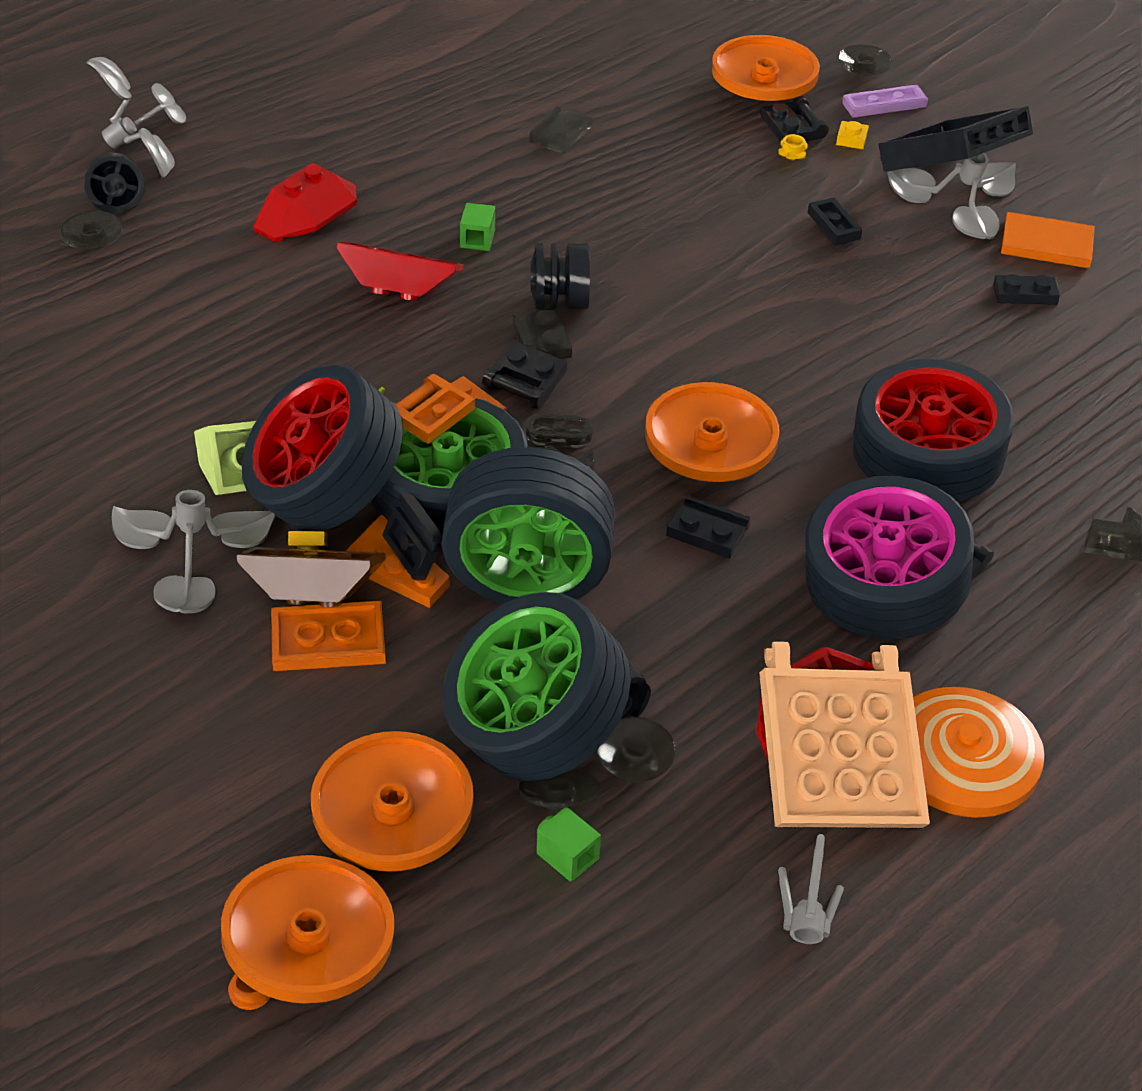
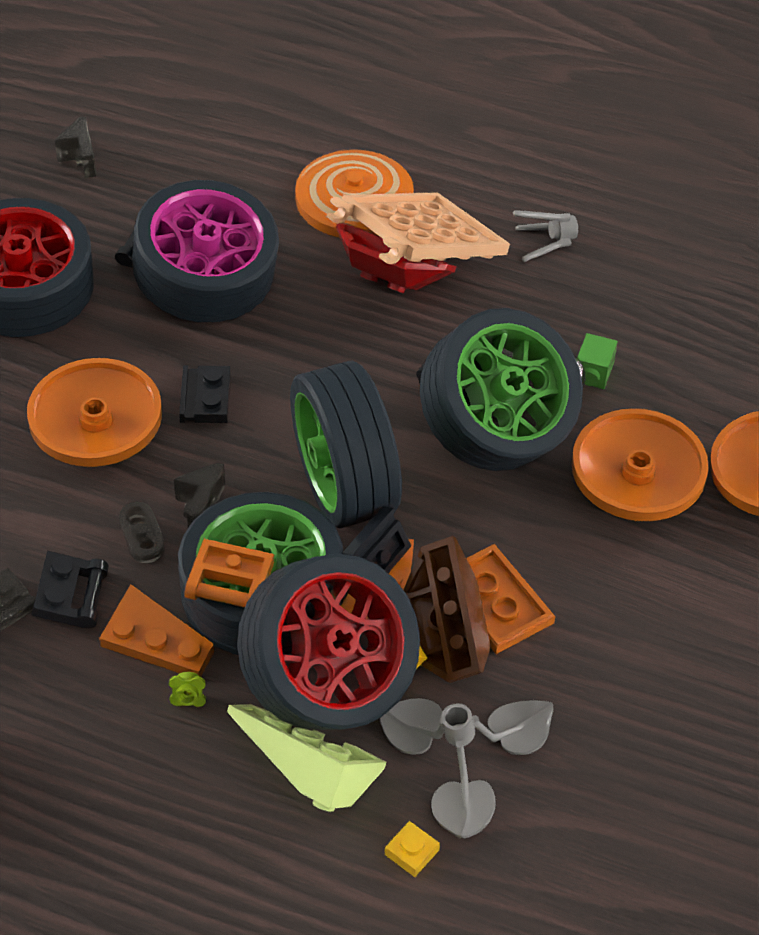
camera: 115 degrees left, 5 degrees up
none -> yellow plate [385,821,440,877]

